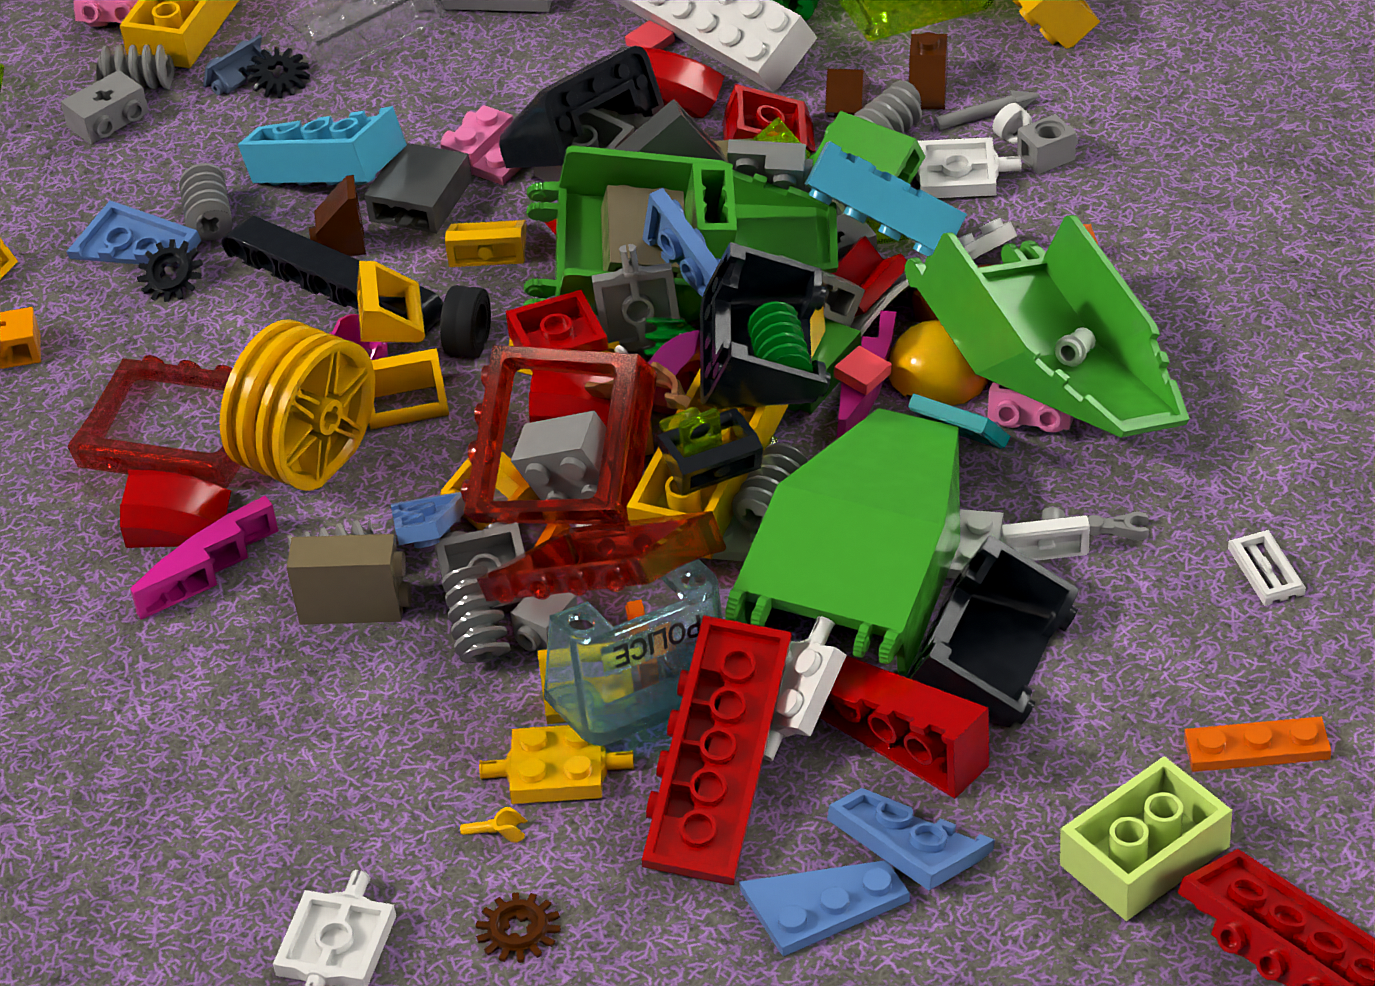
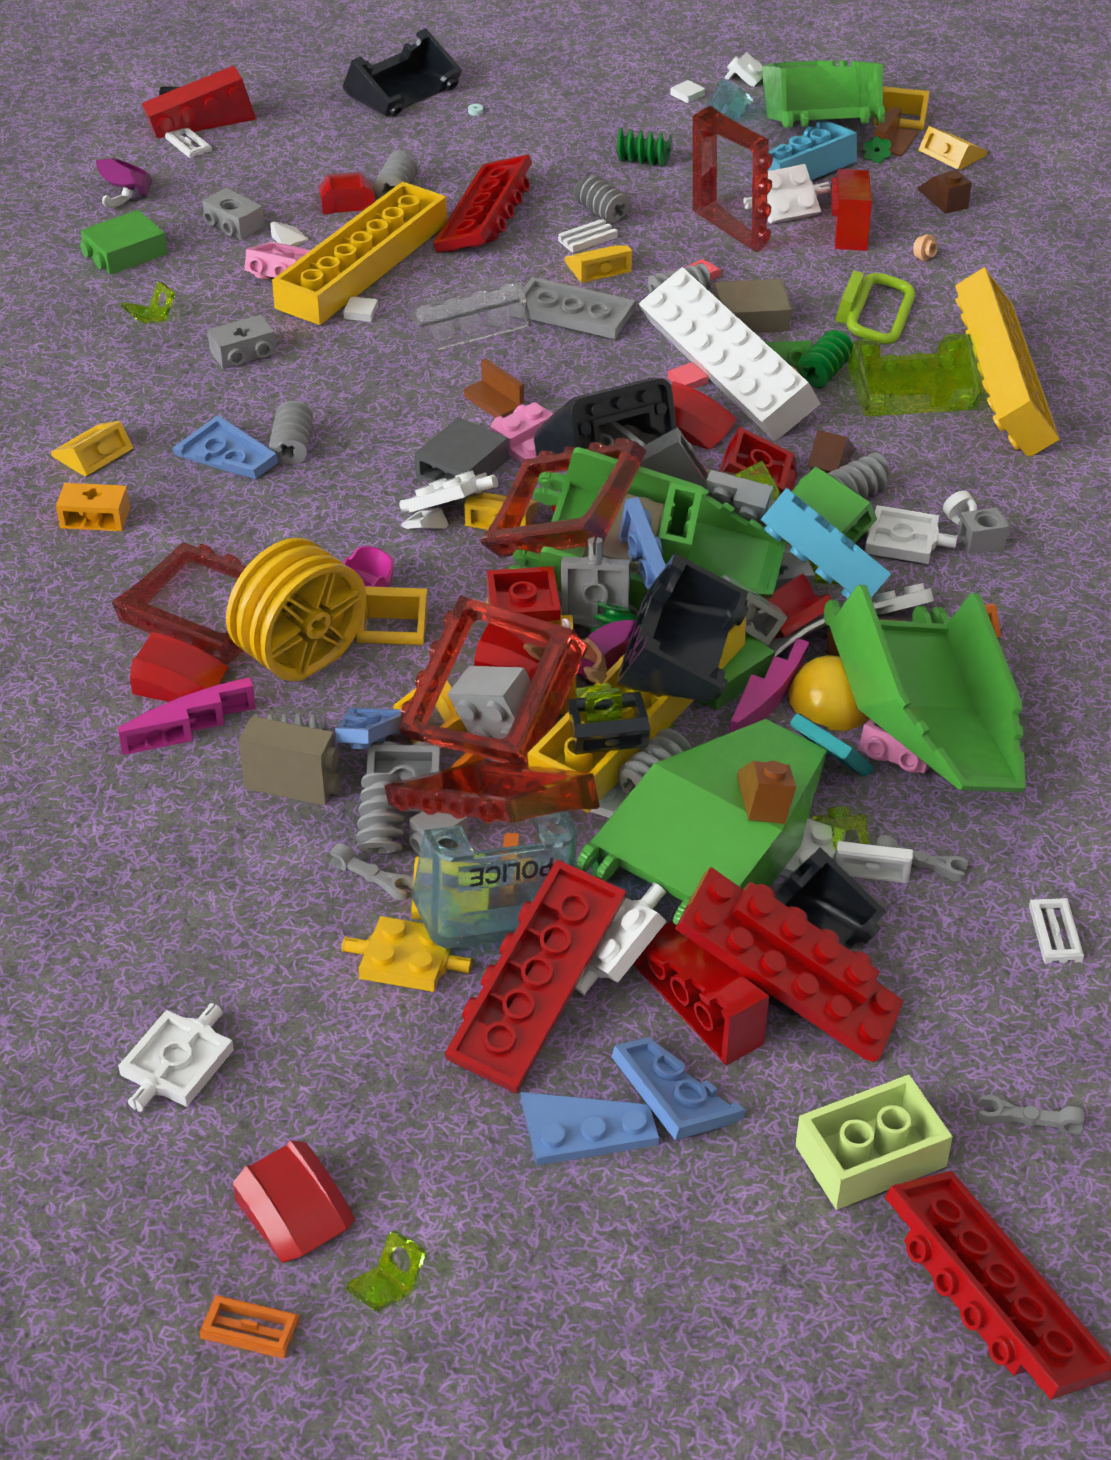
camera: 10 degrees right, 0 degrees up
light grey piece [96,44,175,89] -> none
black gear [137,239,203,302] -> none
sand blue hinge [203,34,272,95] -> none
black beam [221,215,443,333] -> none
medium azure wedge [238,106,407,186] -> none
black gear [246,46,310,98] -> none
reddish brown slope [309,175,366,256] -> none
yellow tile [357,261,425,343] -> none
black tyre [440,285,491,358] -> none
yellow hand [460,807,527,843] -> none
reddish brown gear [475,892,561,963] -> none
green piece [748,301,813,373] -> none
coral tile [833,345,892,395] -> none
reddish brown slope [909,32,948,109] -> none
light grey piece [935,90,1040,130] -> none
white pin [1055,327,1096,367] -> none
orange plate [1184,716,1331,772] -> none
none -> light grey piece [330,843,413,900]
none -> white tile [343,296,378,322]
none -> white plate [400,470,498,512]
none -> white slope [401,507,449,529]
none -> dark orange panel [464,358,524,418]
none -> clear red windscreen [481,438,647,558]
none -> red plate [675,867,904,1063]
none -> dark orange slope [737,761,796,824]
none -> clear neon green bracket [813,806,869,859]
none -> light grey piece [978,1095,1084,1135]

